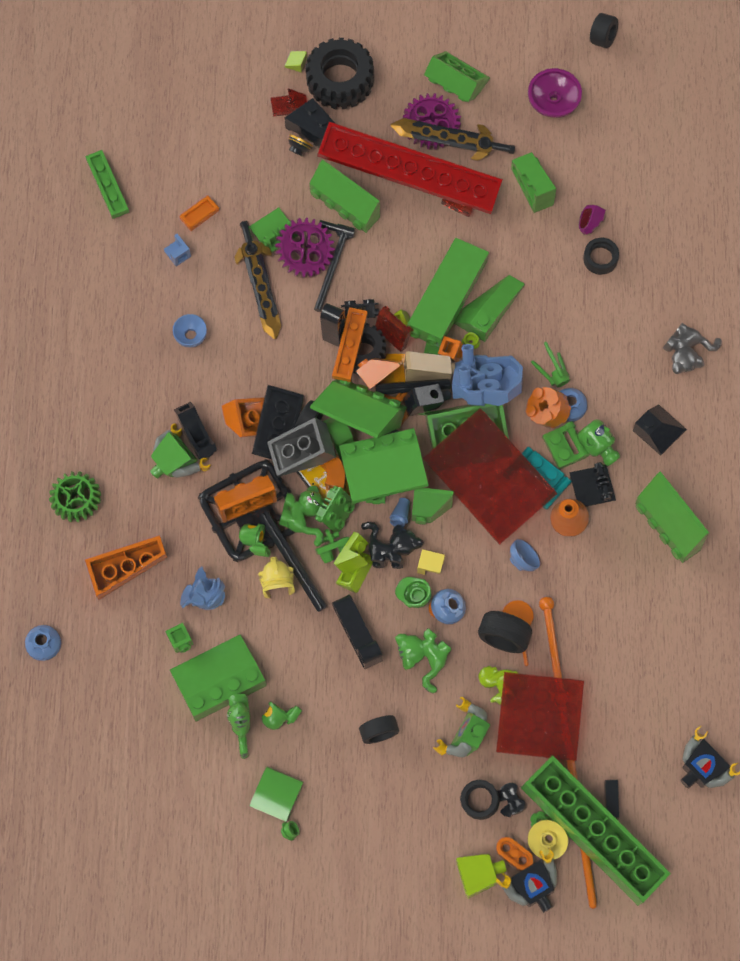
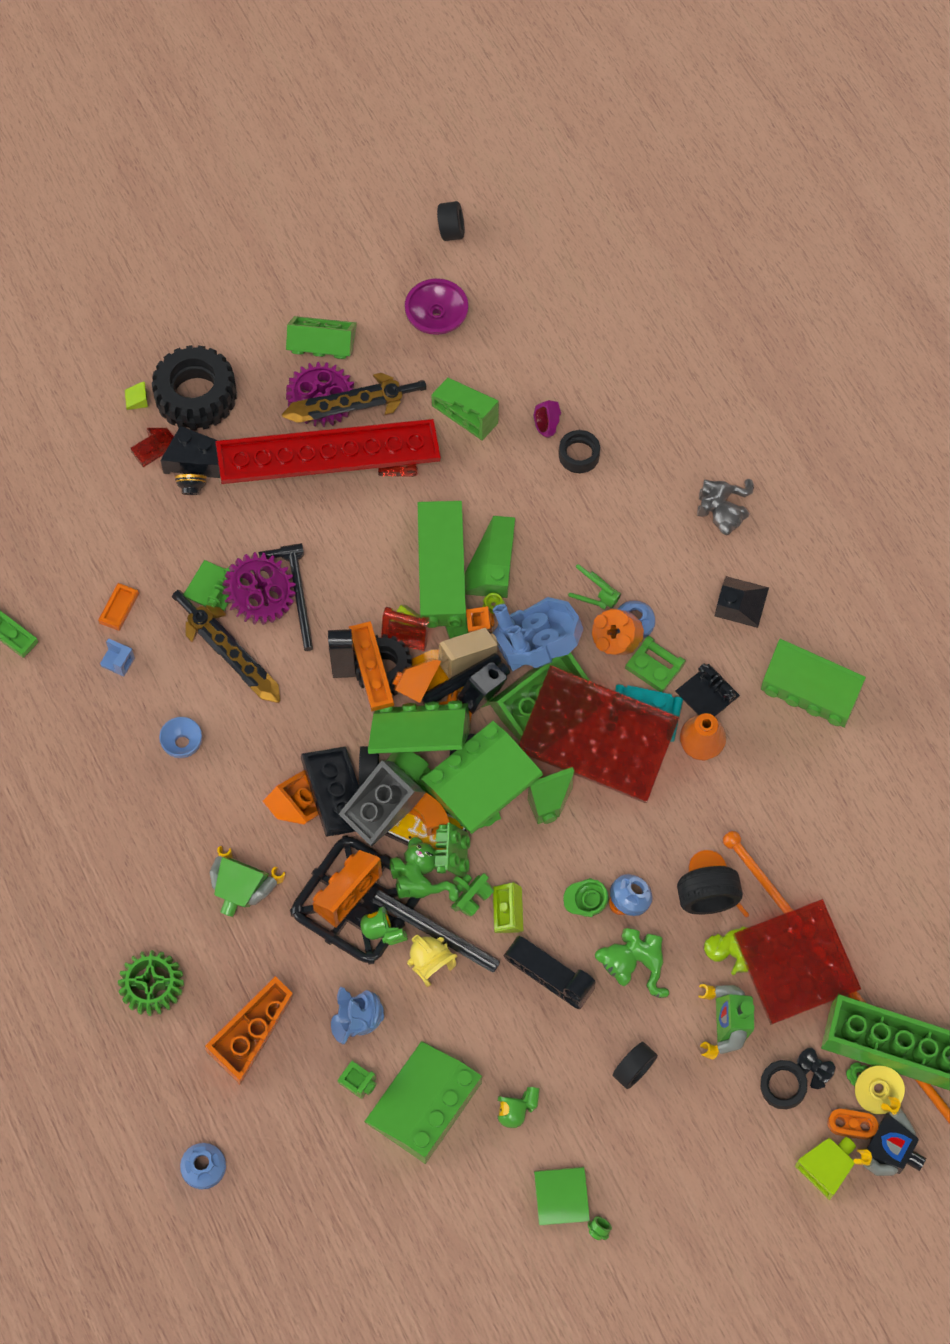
camera: 30 degrees left, 5 degrees down
black arch [174,402,217,459] -> none
bright green animal [227,694,250,759] -> none
bright green slope [309,160,380,233] -> none
lime slope [333,532,369,574] -> none
black hinge [341,299,379,319] -> none
black animal [361,522,424,569] -> none
medium blue cone [389,498,410,527] -> none
light yellow panel [417,549,445,575] -> none
medium blue piece [510,539,540,571] -> none
bright green piece [577,419,620,466] -> none
black piece [604,780,619,820] -> none

